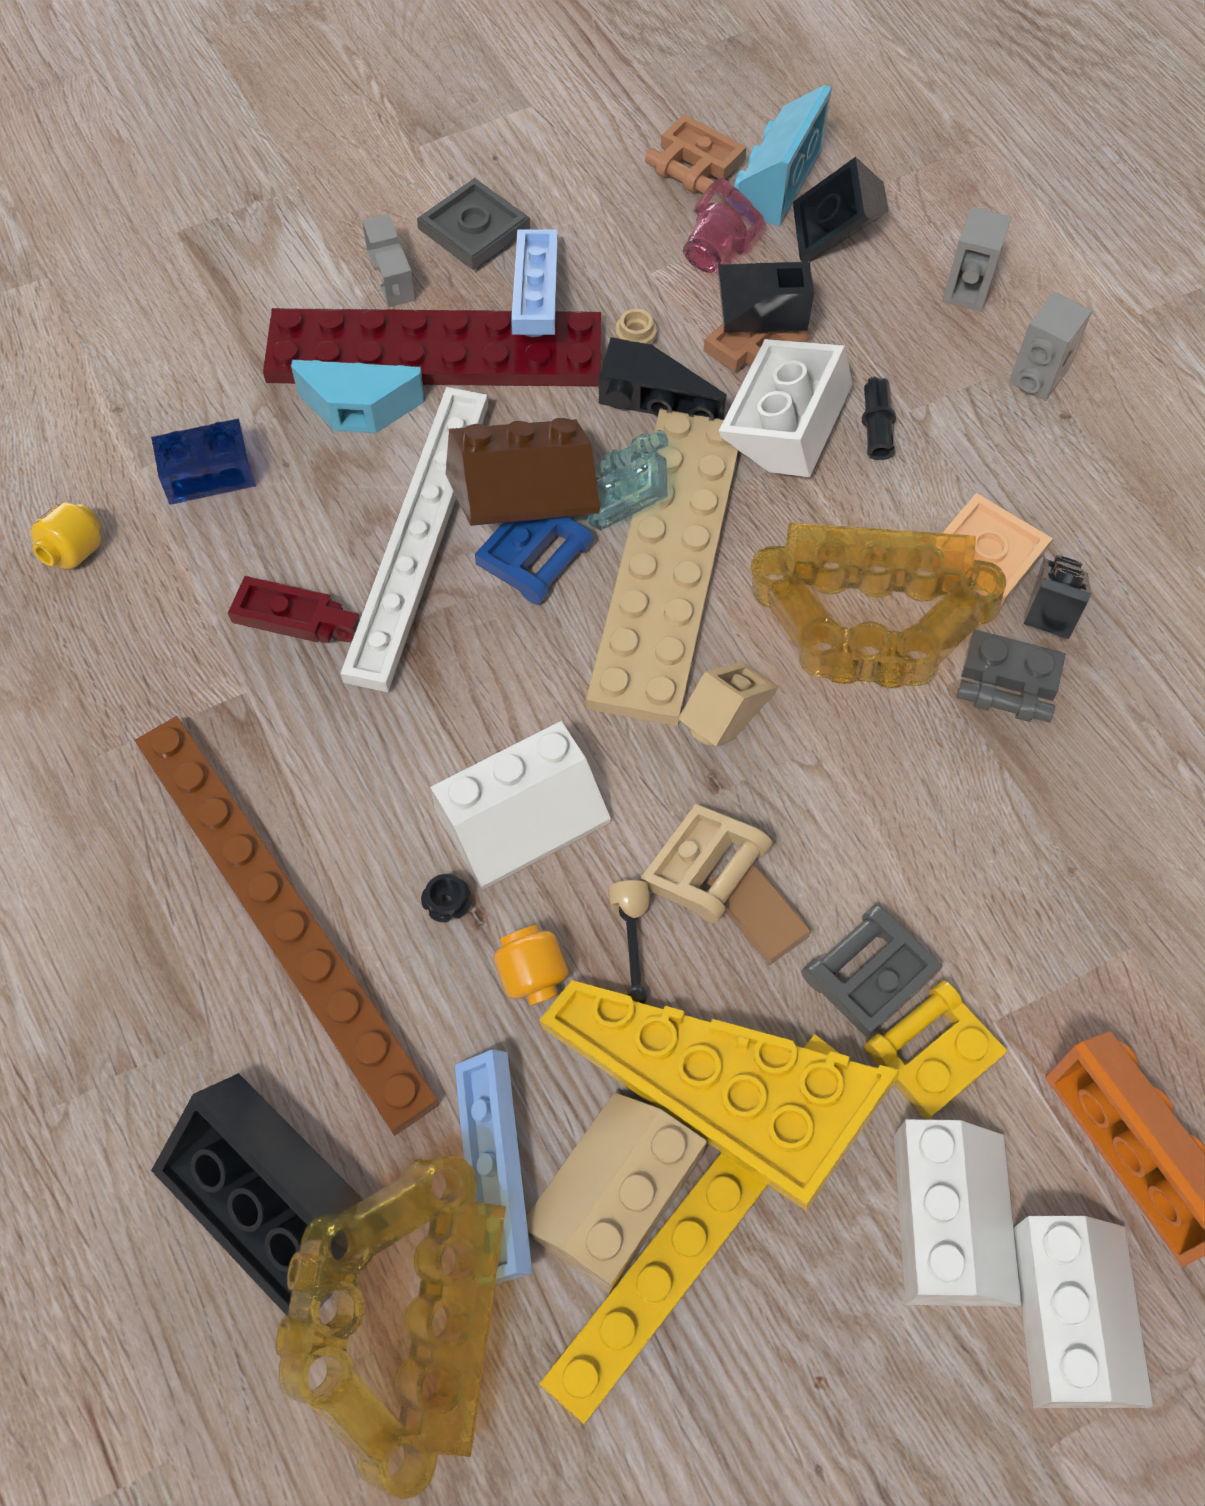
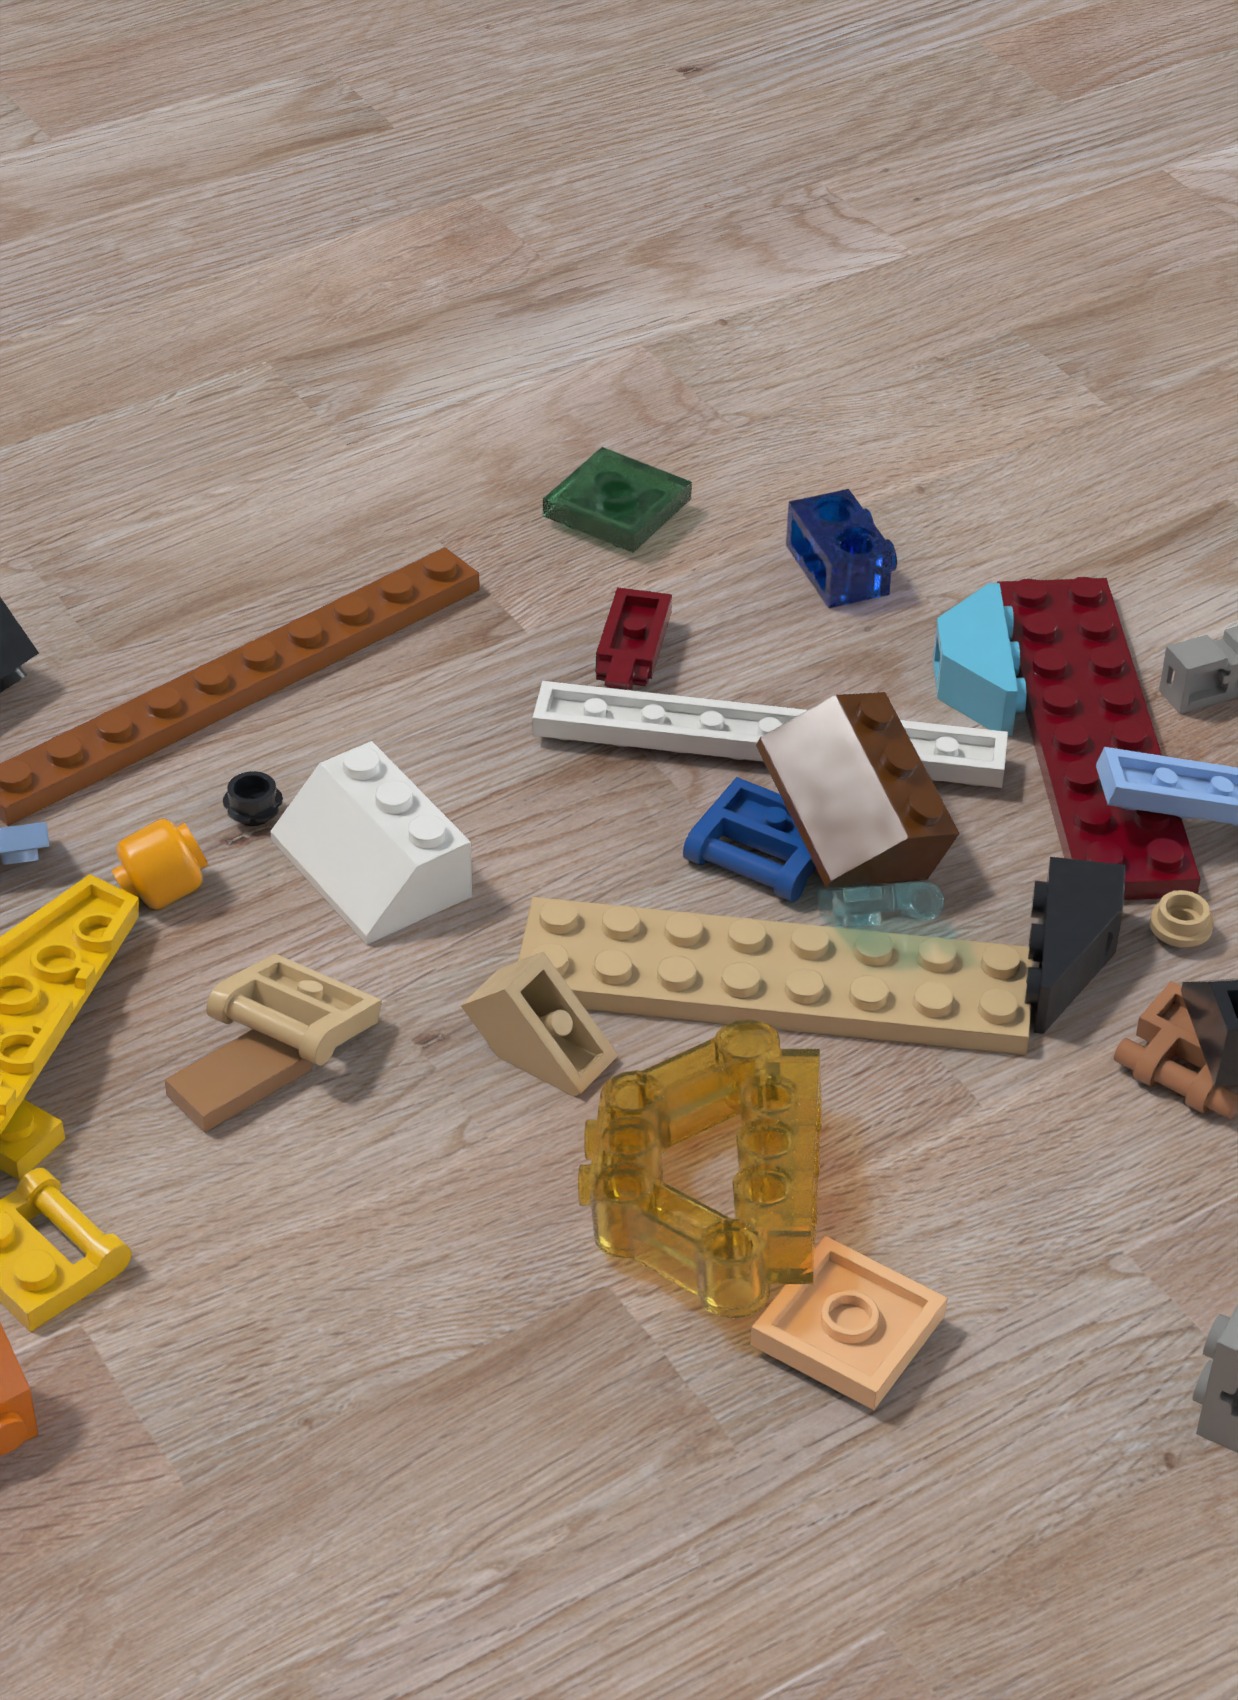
camera: 85 degrees right, 20 degrees down
yellow head [31,502,101,570] -> none
hinge [608,880,650,1004] -> none
white slope [719,339,853,477] -> none
dark grey plate [801,905,943,1039] -> none
black axle [861,376,896,460] -> none
dark grey plate [957,629,1066,723] -> none
black slope [1024,555,1091,639] -> none
none -> clear green plate [543,447,692,553]

